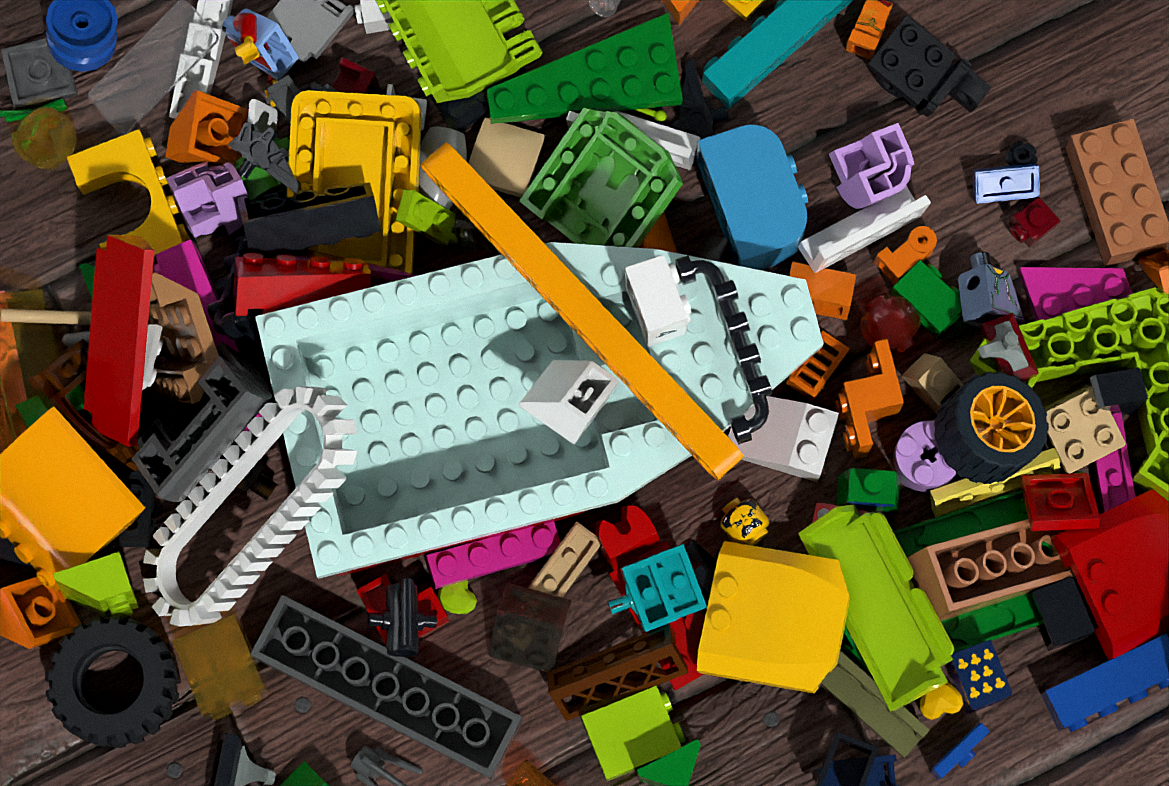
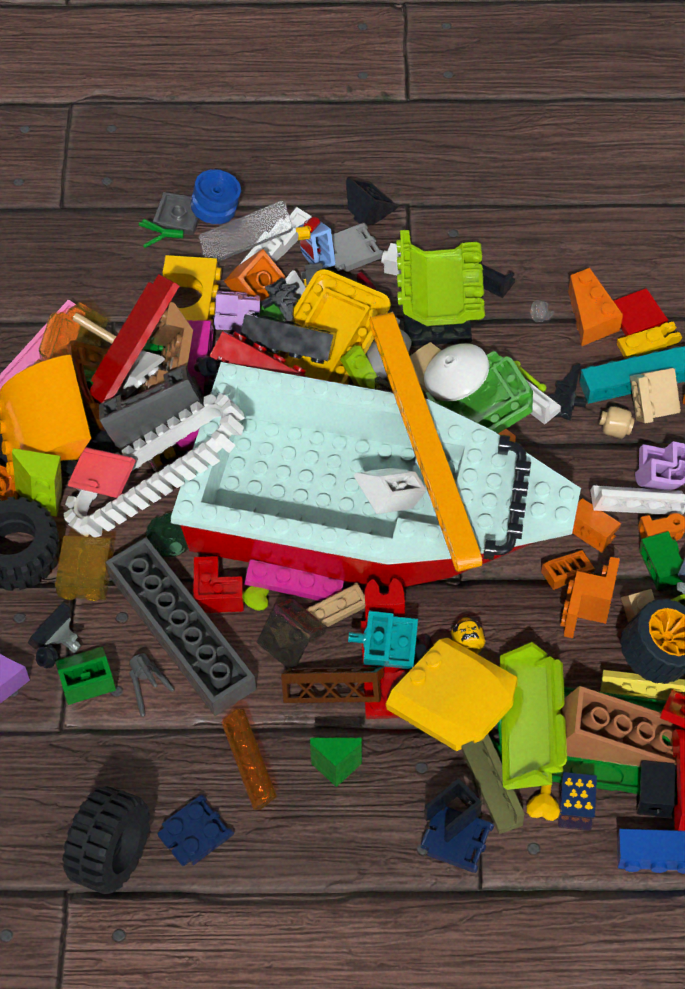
camera: 25 degrees right, 20 degrees down
clear yellow piece [11,107,77,170] -> none
black pin [368,578,437,657] -> none
green wing [487,13,683,124] -> none
lime brick [581,686,686,782] -> none
white brick [625,254,692,347] -> none
dark azure brick [696,125,808,270] -> none
white slope [728,396,839,483] -> none
green torso [836,468,901,514] -> none
clear red plant [860,292,921,354] -> none
lavender brick [892,420,956,493] -> none
blue plate [930,723,990,781] -> none
none -> coral door [68,447,136,498]
none -> clear green tile [146,513,188,557]
none -> white dish [424,343,489,401]
none -> tan head [599,406,635,439]
none -> tan bracket [630,368,681,423]

